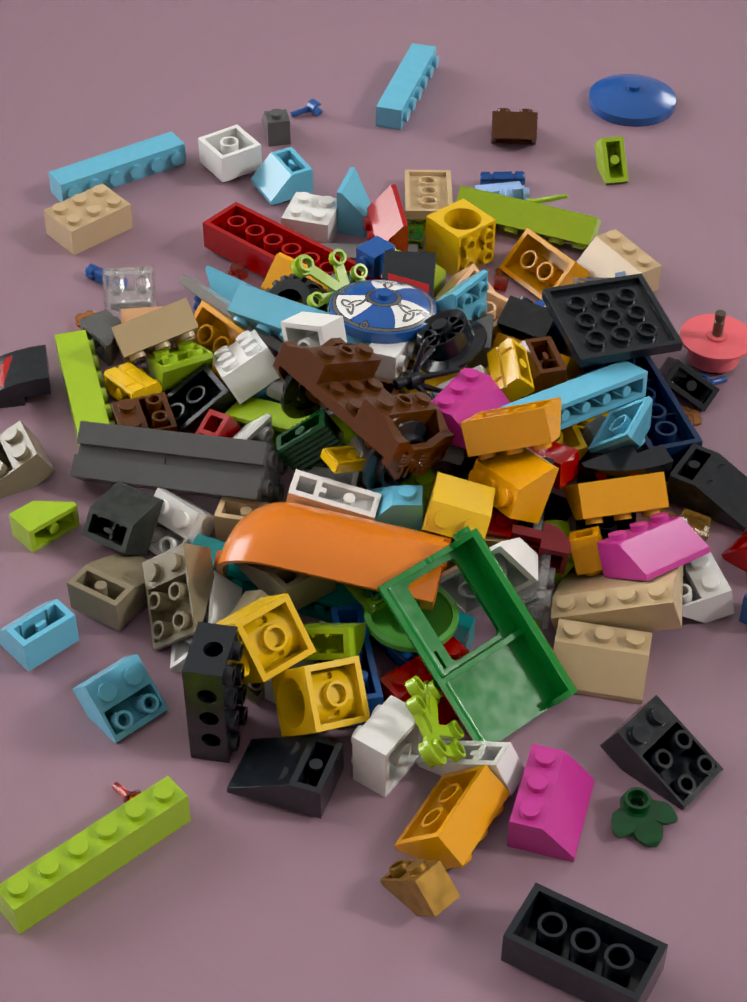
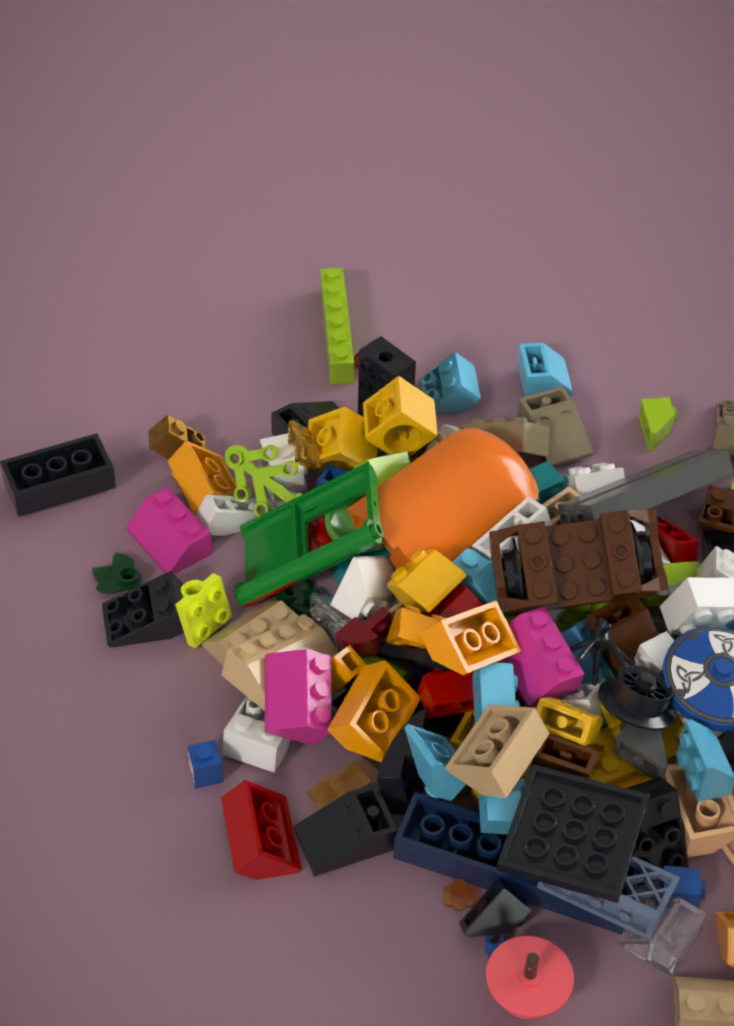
camera: 125 degrees right, 5 degrees up
pearl dark grey slope [81,482,164,556] -> none
none -> neon yellow plate [175,573,232,649]
none -> clear yellow slope [288,420,320,471]
none -> tan slope [445,705,549,798]

